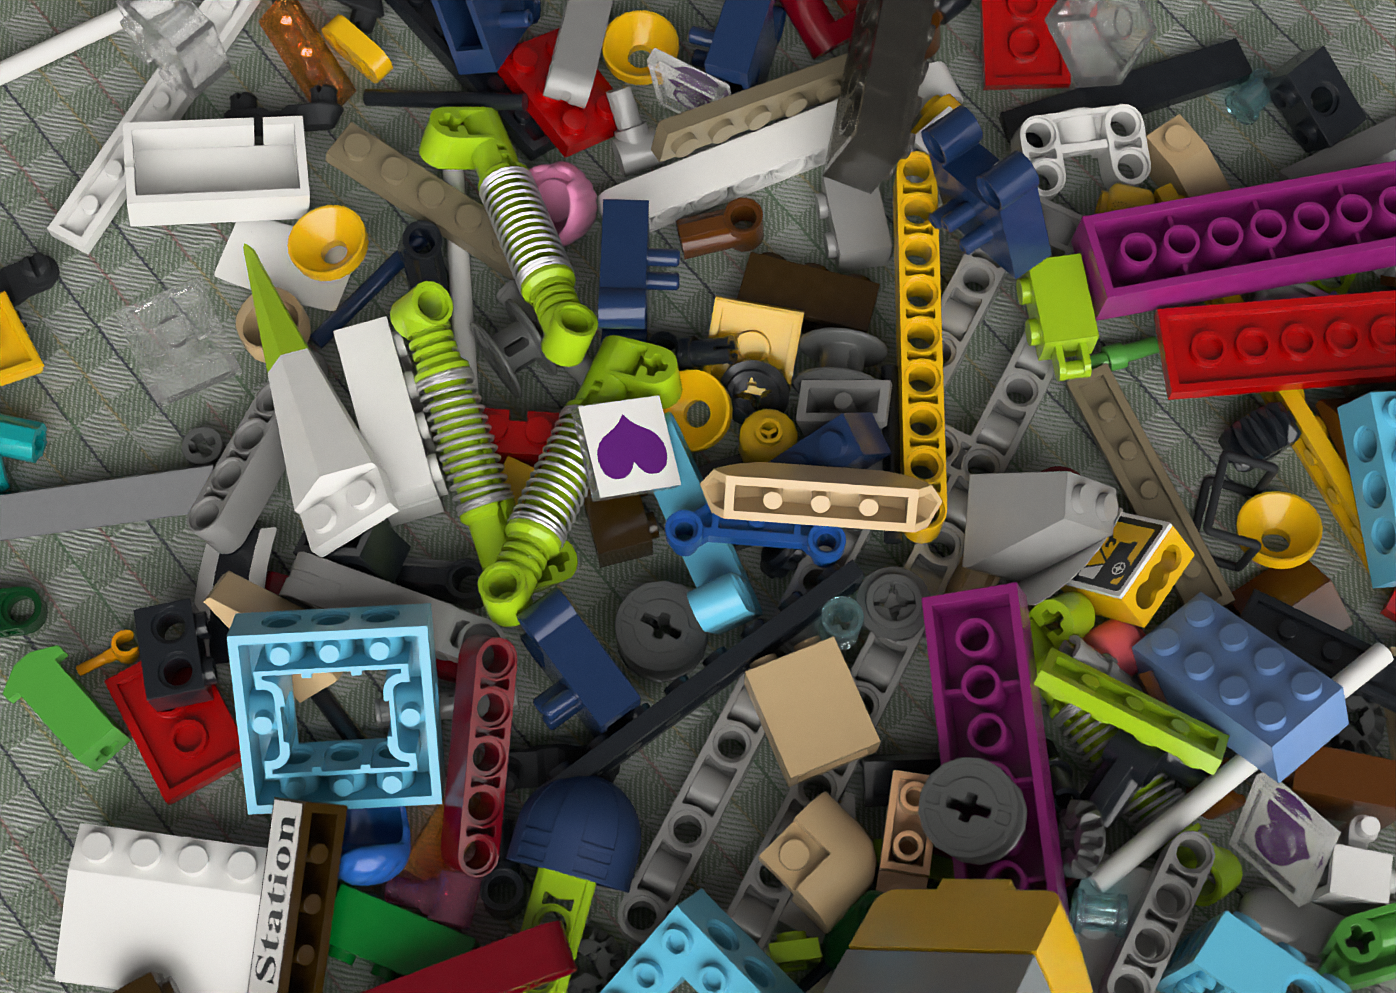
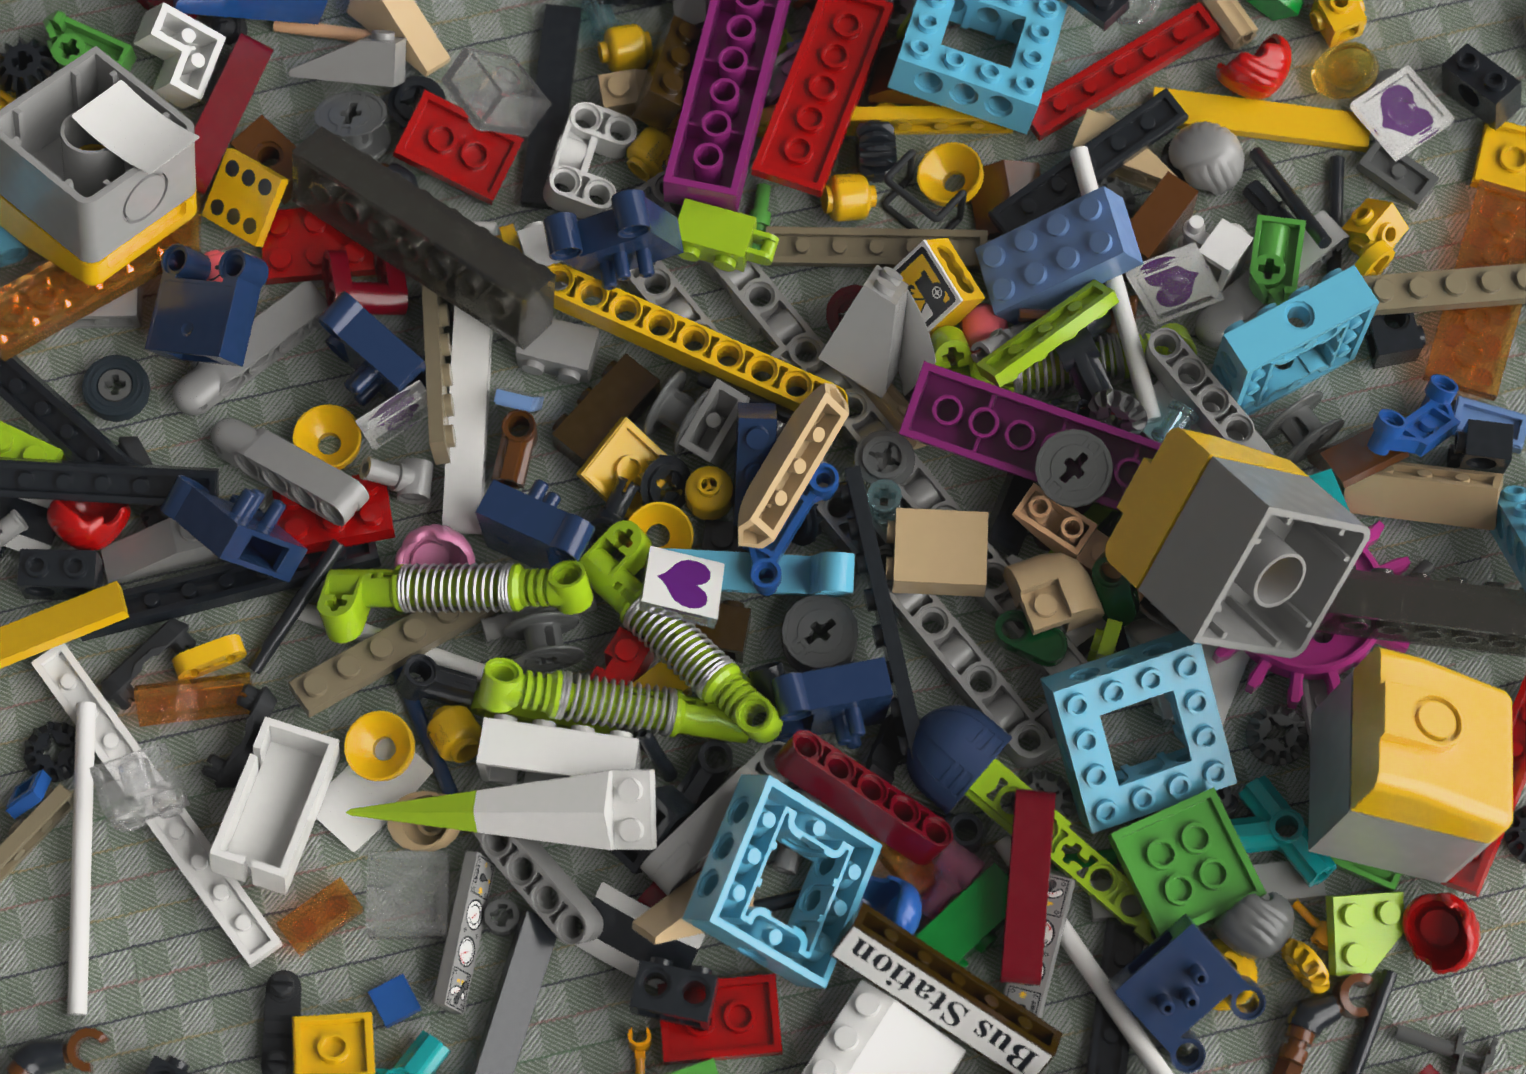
camera: 65 degrees left, 0 degrees up
none -> clear orange plate [276,877,364,957]
none -> blue tile [368,973,422,1028]
none -> yellow head [427,705,482,763]
none -> light grey tile [432,851,496,1015]
none -> medium blue tile [494,388,544,412]
none -> yellow head [597,24,653,72]
none -> dark brown brick [632,15,703,133]
none -> black piece [633,728,678,782]
none -> black pin [747,662,785,707]
none -> yellow head [821,173,877,222]
none -> dark green piece [994,610,1068,667]

